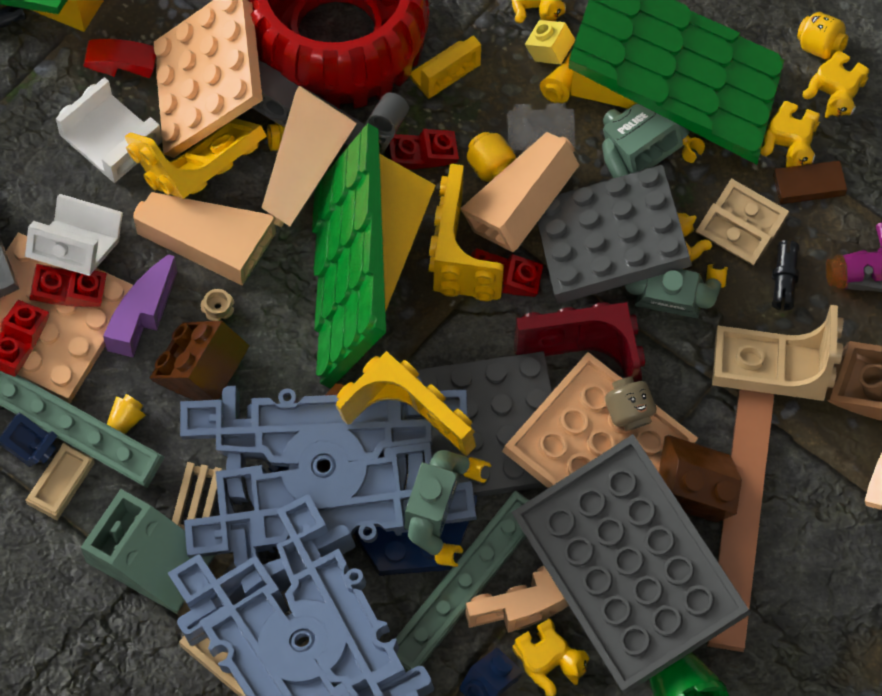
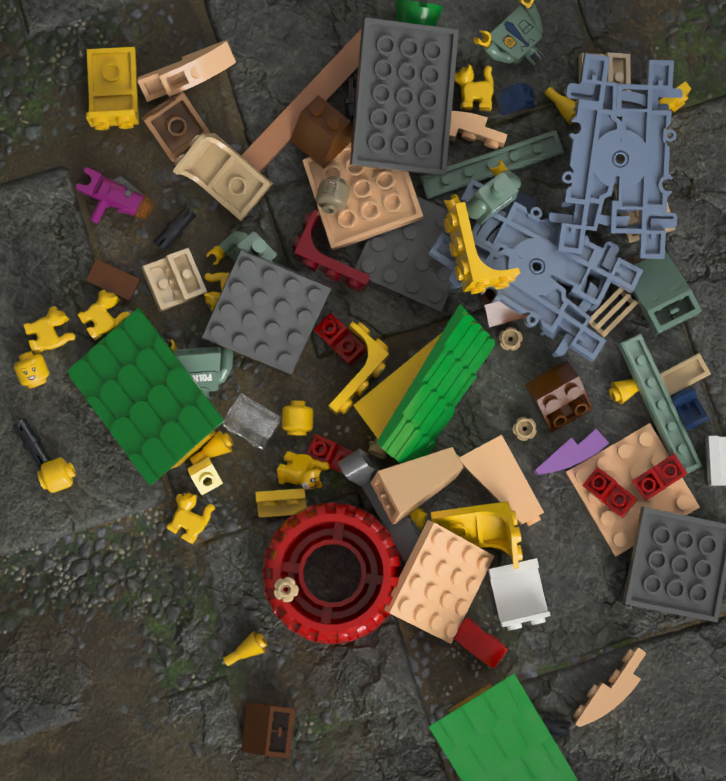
camera: 145 degrees left, 20 degrees up
white panel [25,194,123,276] -> none
light nougat slope [460,132,579,252] -> none
none -> yellow animal [277,451,329,490]
none -> tan plate [499,327,523,351]

